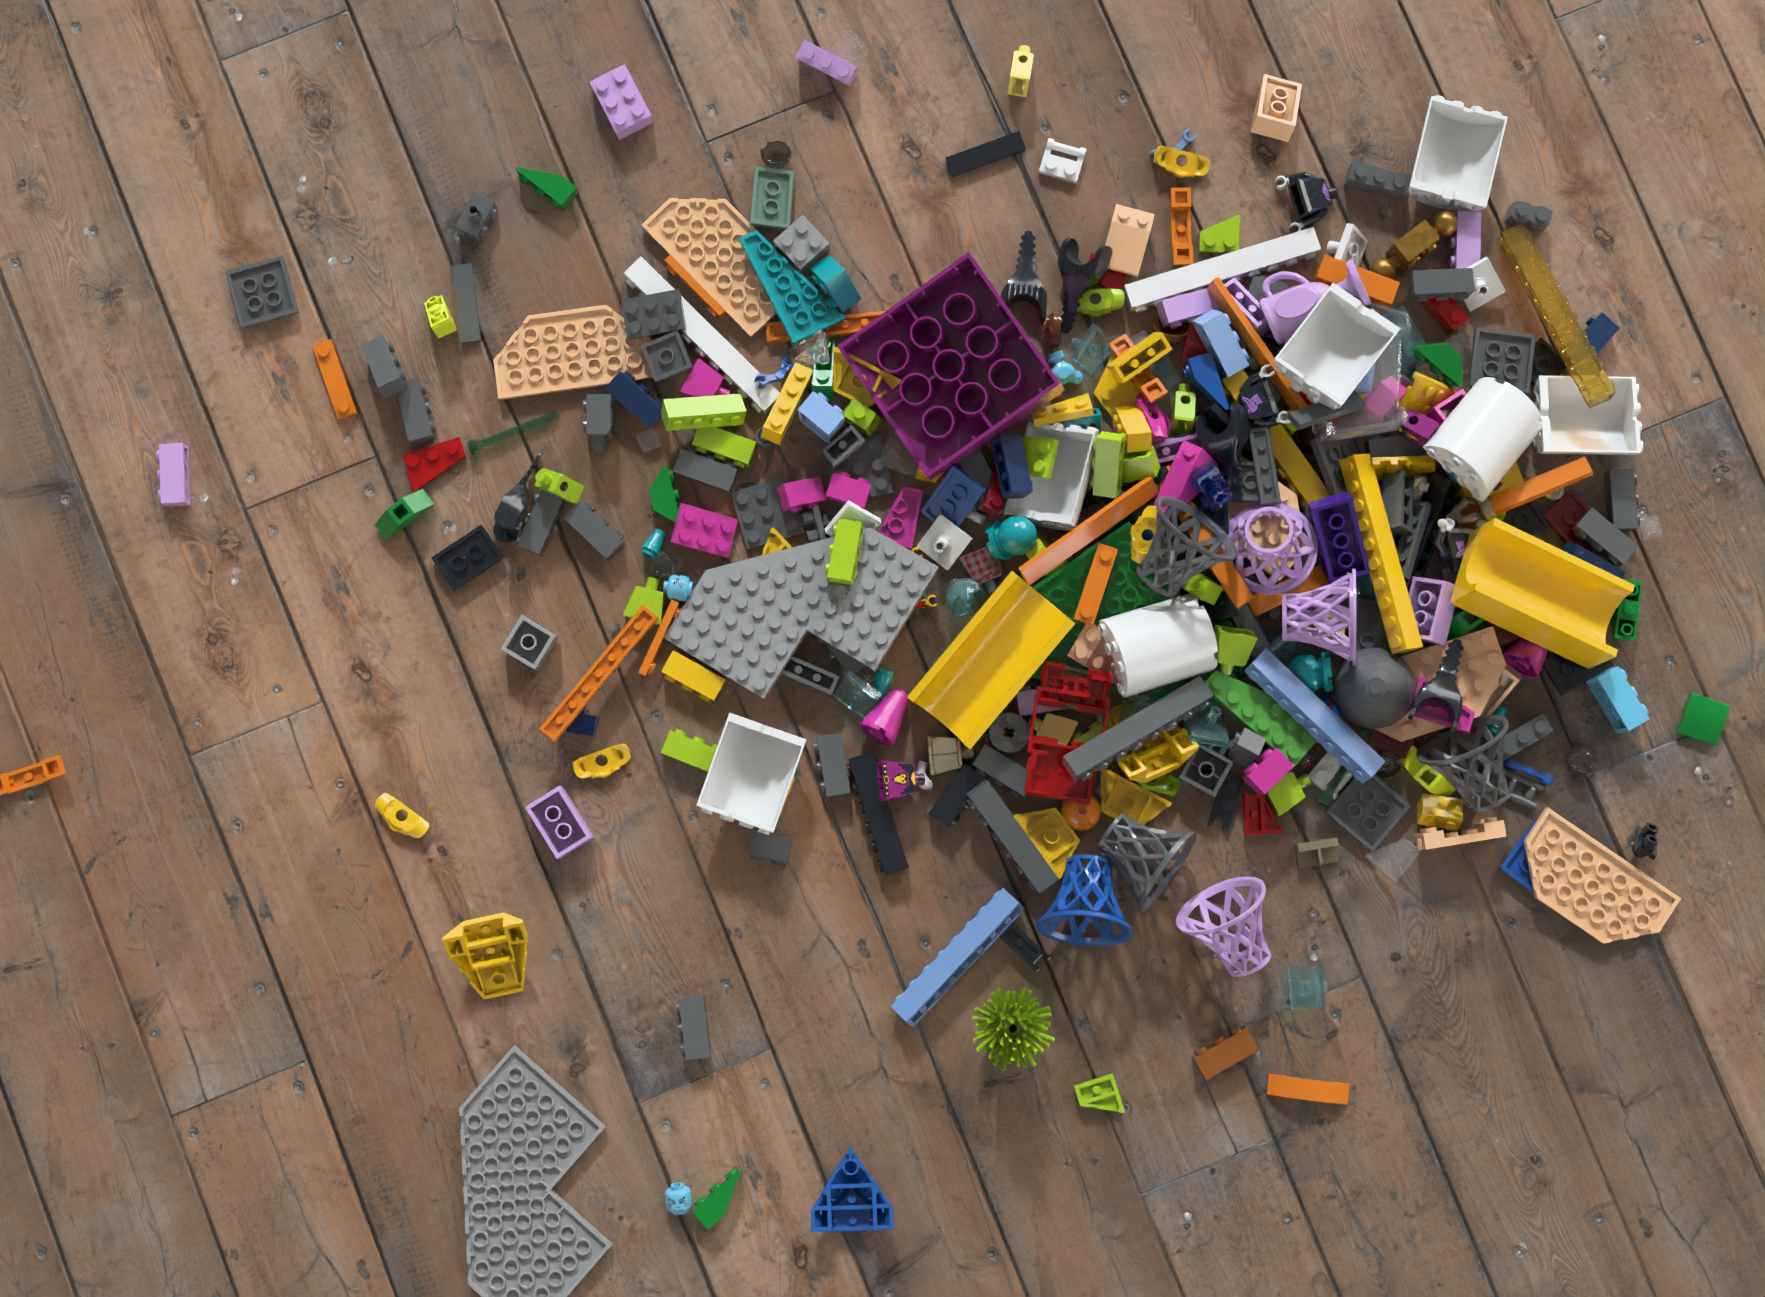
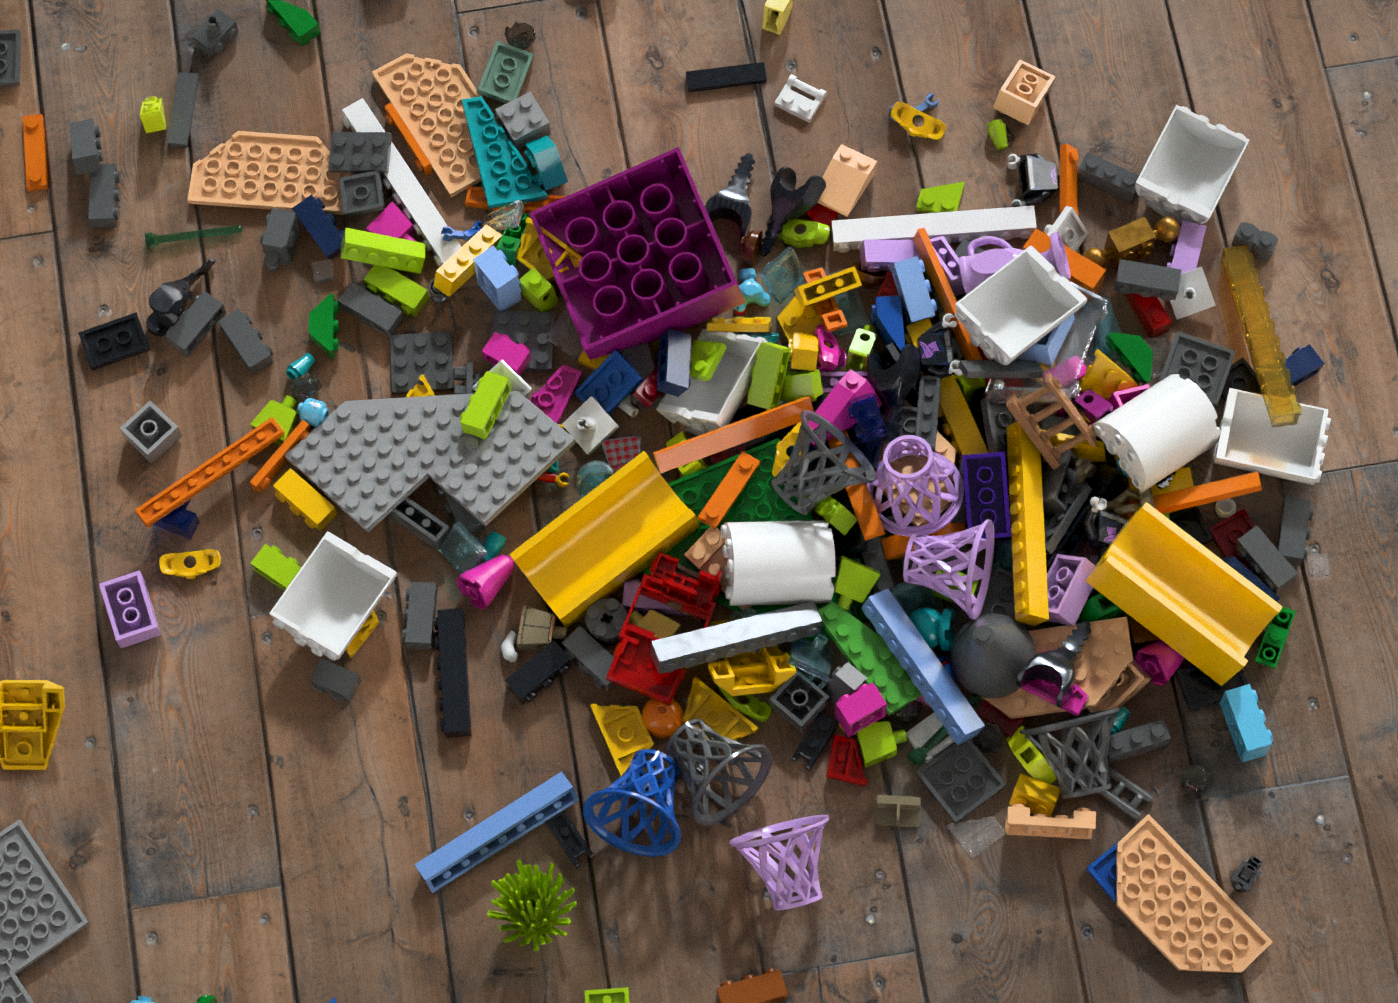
camera: 15 degrees right, 15 degrees down
green slope [375,489,435,541] -> none
red wing [402,437,466,492] -> none
lime torso [535,468,585,504] -> none
dark pink plate [671,503,738,558] -> none
dark grey brick [676,995,712,1060] -> none
dark pink brick [777,477,826,513] -> none
dark grey brick [822,426,865,469] -> none
torso [876,760,925,802] -> none
dark grey brick [966,779,1059,894] -> none
teal tile [985,516,1037,561] -> none
orange slope [1170,187,1194,266] -> none
clear light blue tile [1287,967,1328,1010] -> none
blue piece [1503,758,1555,786] -> none
green slope [1676,692,1730,746] -> none
none -> lime cone [986,119,1008,151]
none -> medium nougat fence [1006,372,1097,470]
none -> orange plate [1060,143,1079,216]

